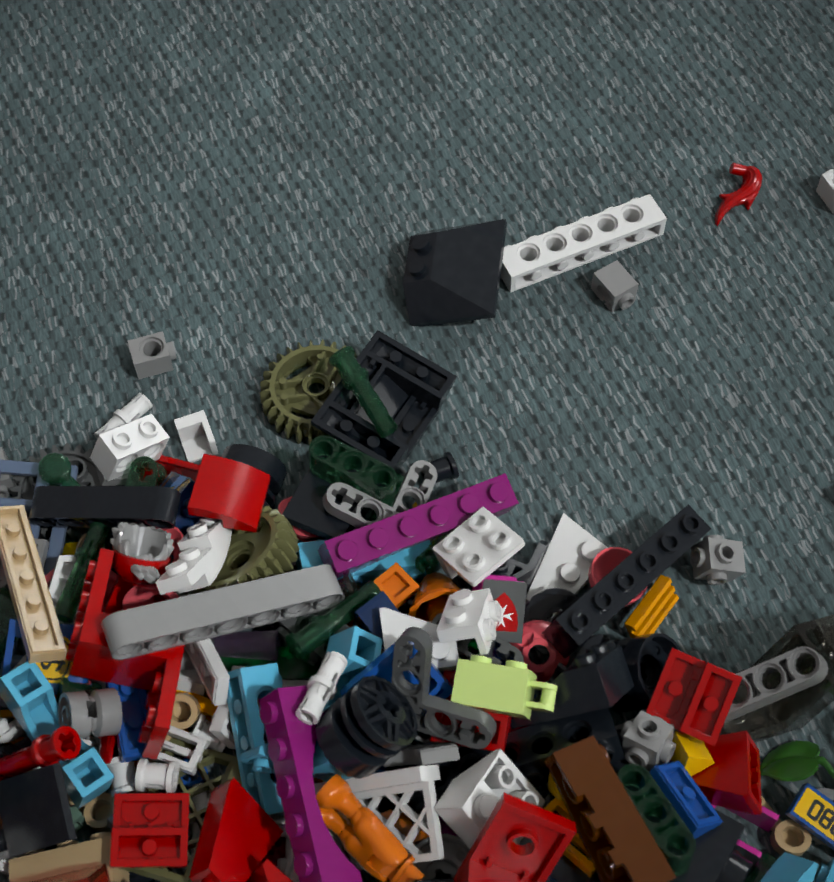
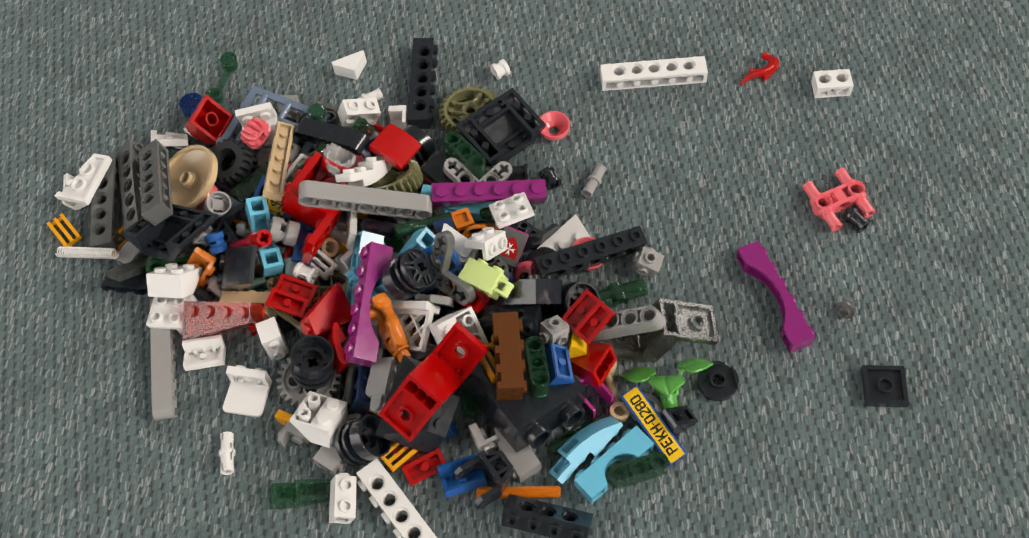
camera: 25 degrees right, 0 degrees up
light grey brick [127,331,177,379] -> none
white pin [295,651,348,725] -> none
clear green pin [328,346,398,438] -> none
black slope [403,219,507,327] -> none
light grey brick [591,260,639,312] -> none
light orange tile [625,575,679,638] -> none
none -> white slope [331,50,367,80]
none -> black brick [406,38,438,129]
none -> white wheel [490,59,510,80]
none -> black bush [539,166,562,190]
none -> coral piece [540,111,570,140]
none -> light grey pin [581,164,607,198]
none -> clear green piece [598,278,648,307]

